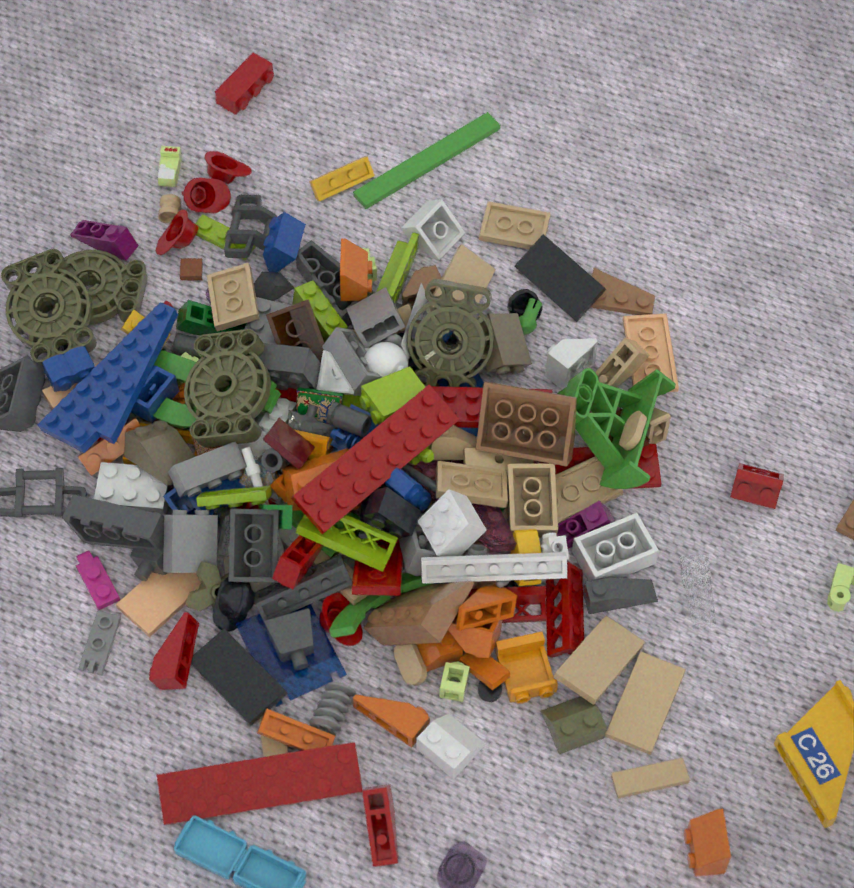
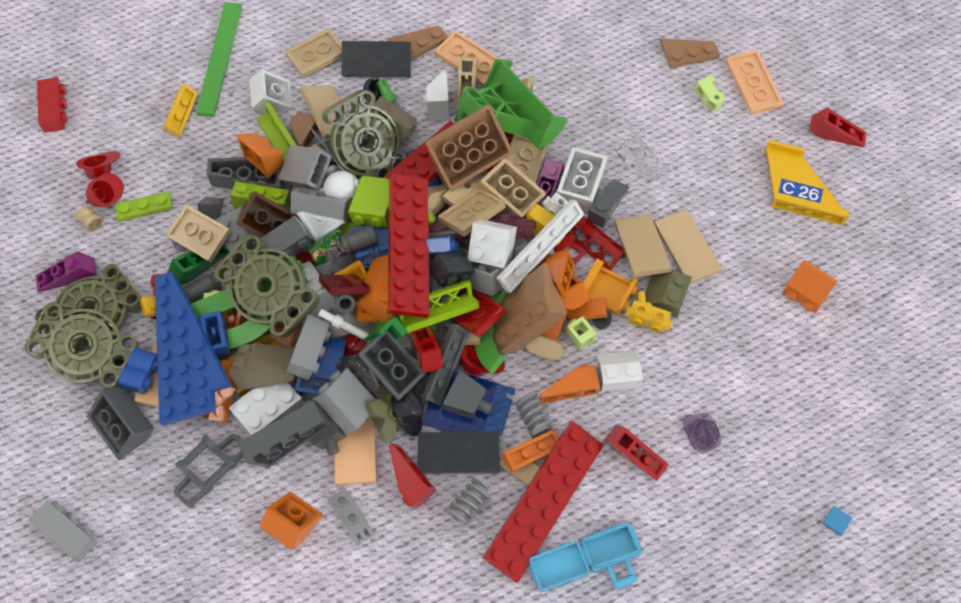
camera: 45 degrees left, 5 degrees up
dark pink hinge [76,550,120,610] -> none
red piece [155,210,199,255] -> none
yellowish green leg [158,146,182,187] -> none
dark orange tile [180,258,203,280] -> none
lime plate [196,485,272,509] -> none
dark grey bar [224,195,277,258] -> none
blue slope [263,212,306,272] -> none
tan tile [611,758,690,799] -> none
tan tile [619,411,647,451] -> none
red bracket [730,463,784,509] -> none
none -> orange slope [259,491,323,550]
none -> light grey piece [445,477,490,524]
none -> yellow brick [625,292,673,333]

